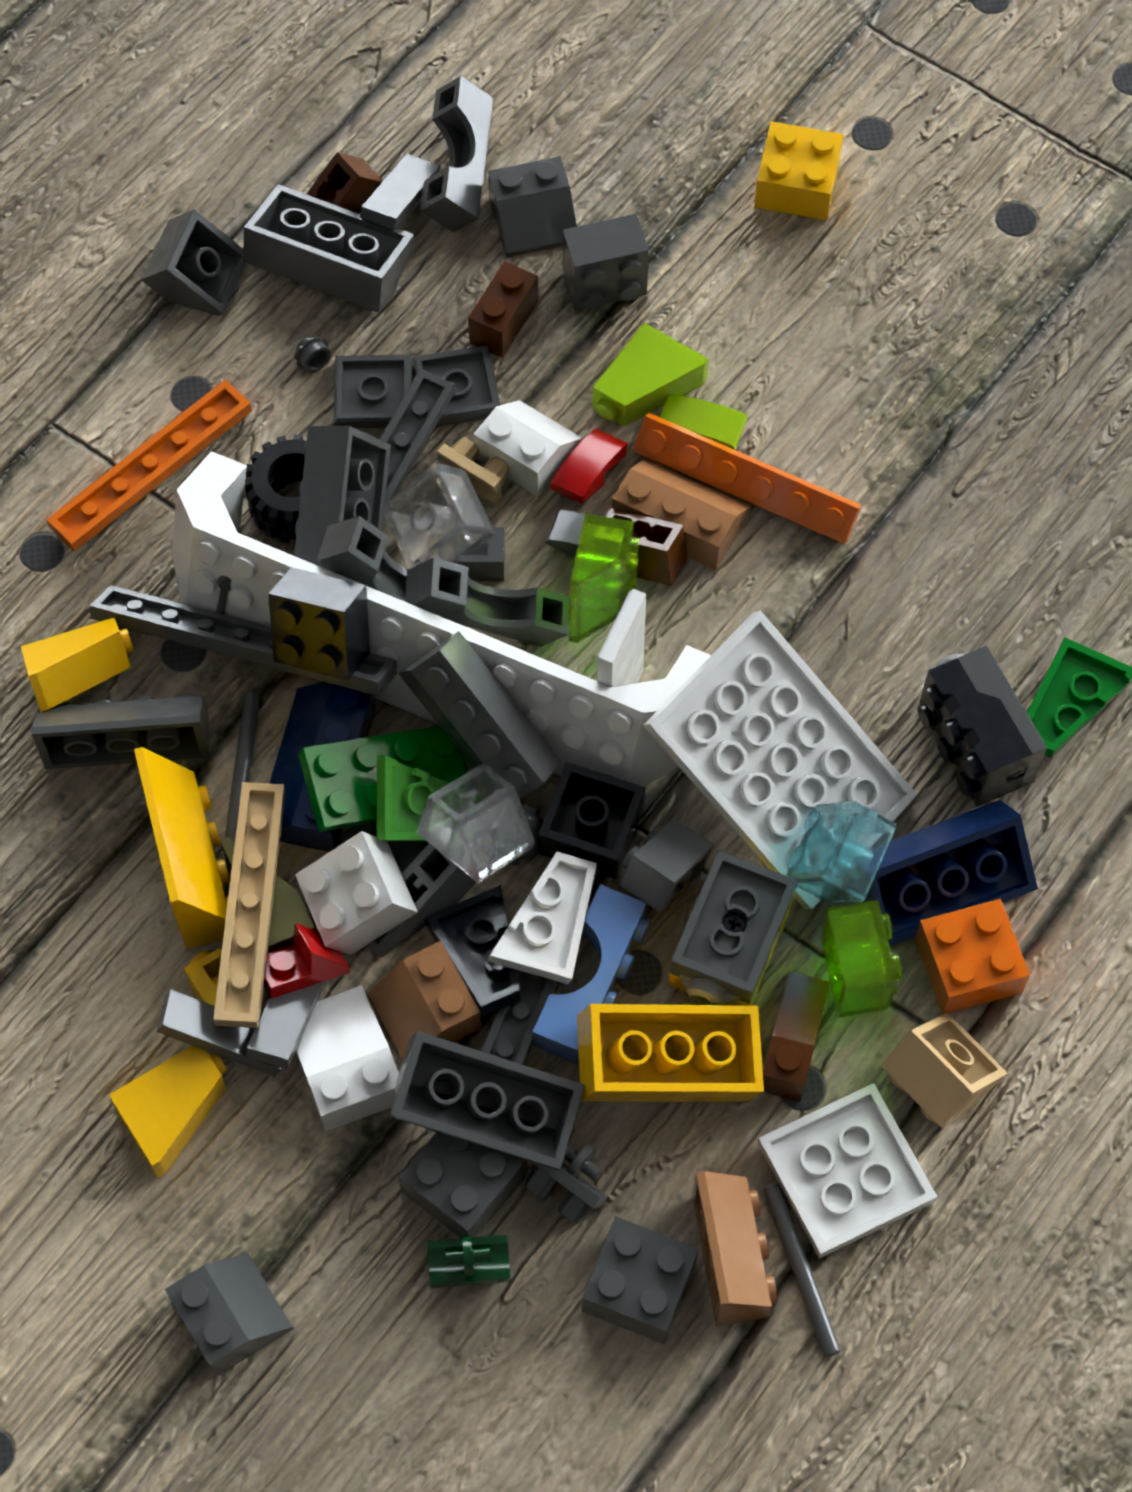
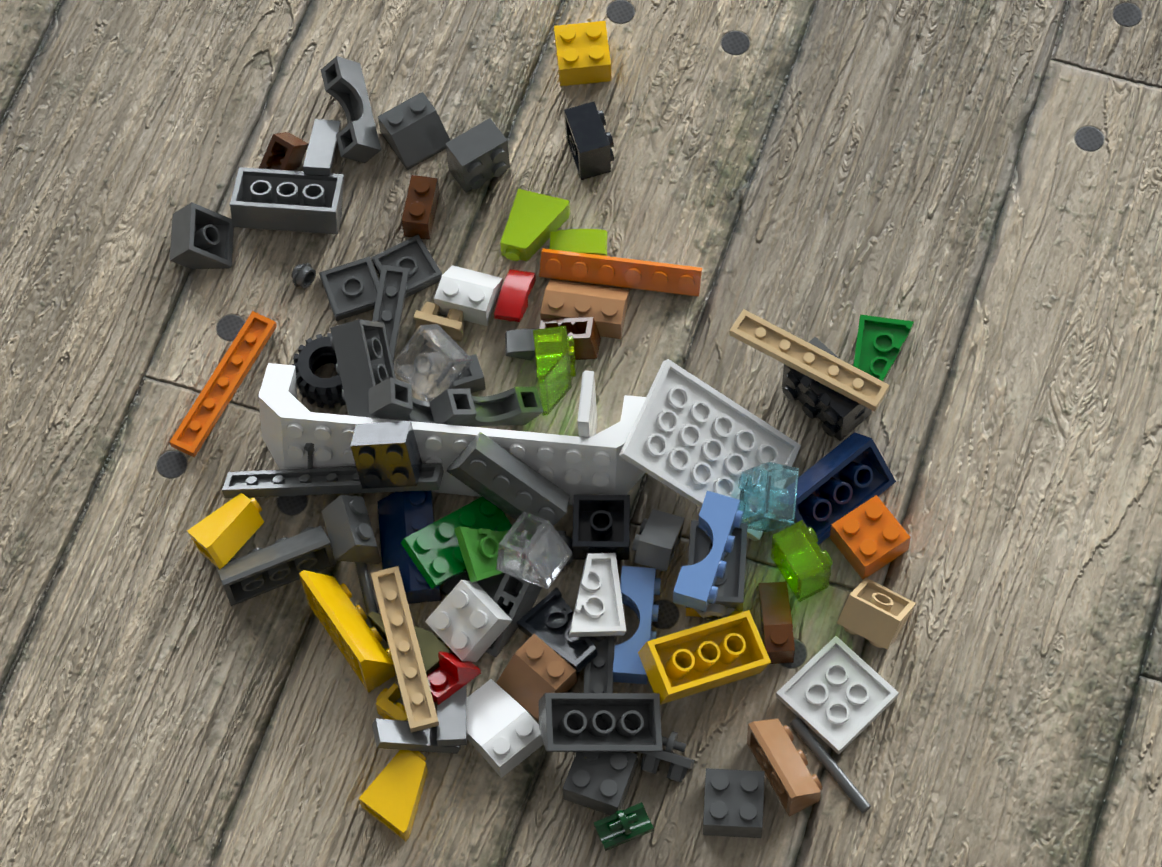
camera: 15 degrees left, 0 degrees up
none -> dark grey slope [322,495,382,564]
none -> black brick [564,101,614,180]
none -> medium blue arch [673,491,743,612]
none -> tan plate [729,309,890,411]

